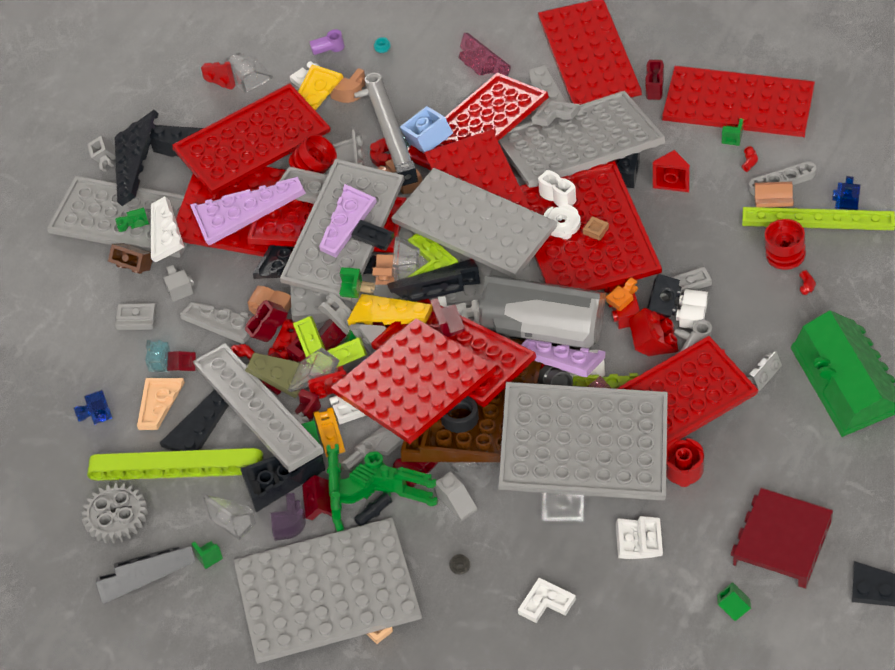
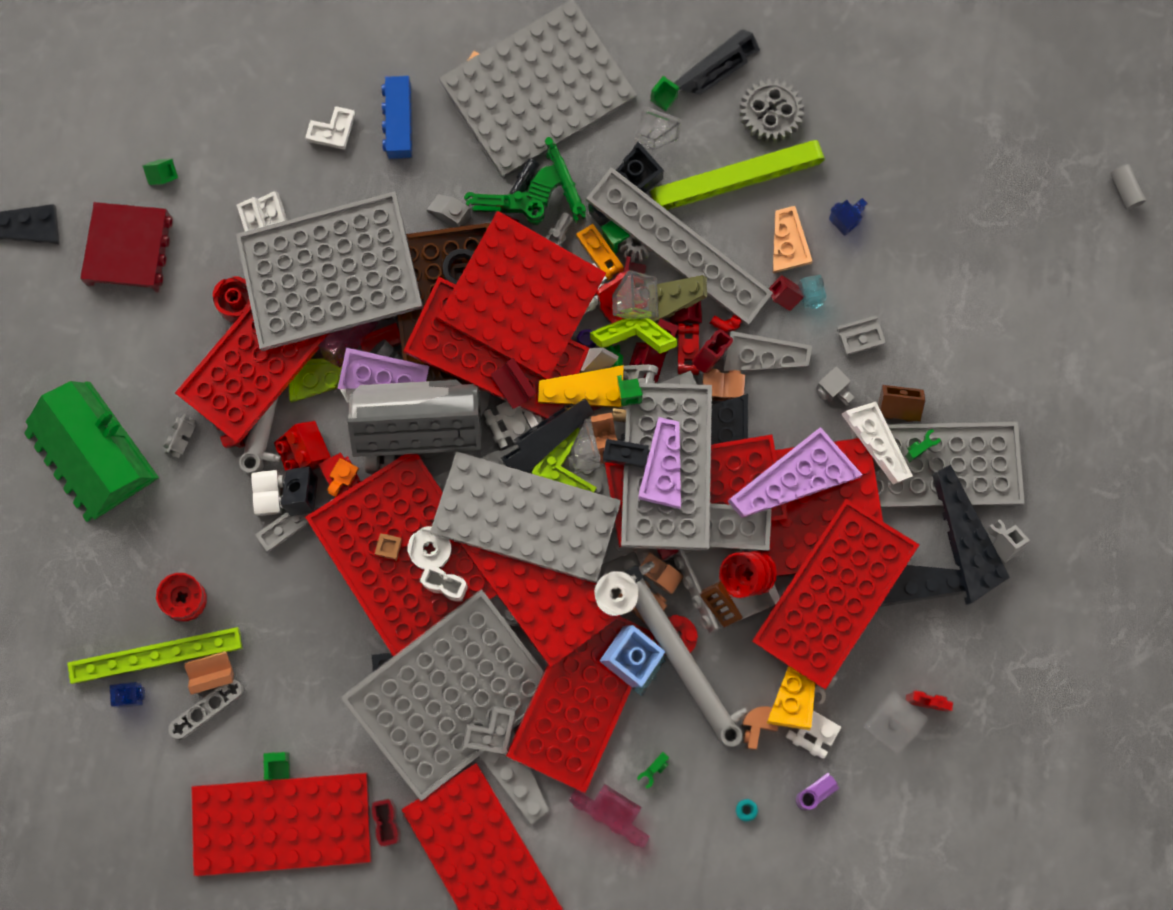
camera: 155 degrees right, 25 degrees up
black wing [160,389,229,451] -> none
clear purple brick [271,493,306,541] -> none
dark red panel [302,475,332,520] -> none
clear smoke plate [449,554,470,575] -> none
red slope [653,150,690,193] -> none
red arm [742,146,758,172] -> none
red arm [799,270,816,295] -> none
none -> blue brick [382,76,412,159]
none -> white plate [595,571,639,616]
none -> green plate [637,752,669,789]
none -> reddish brown slope [699,581,743,627]

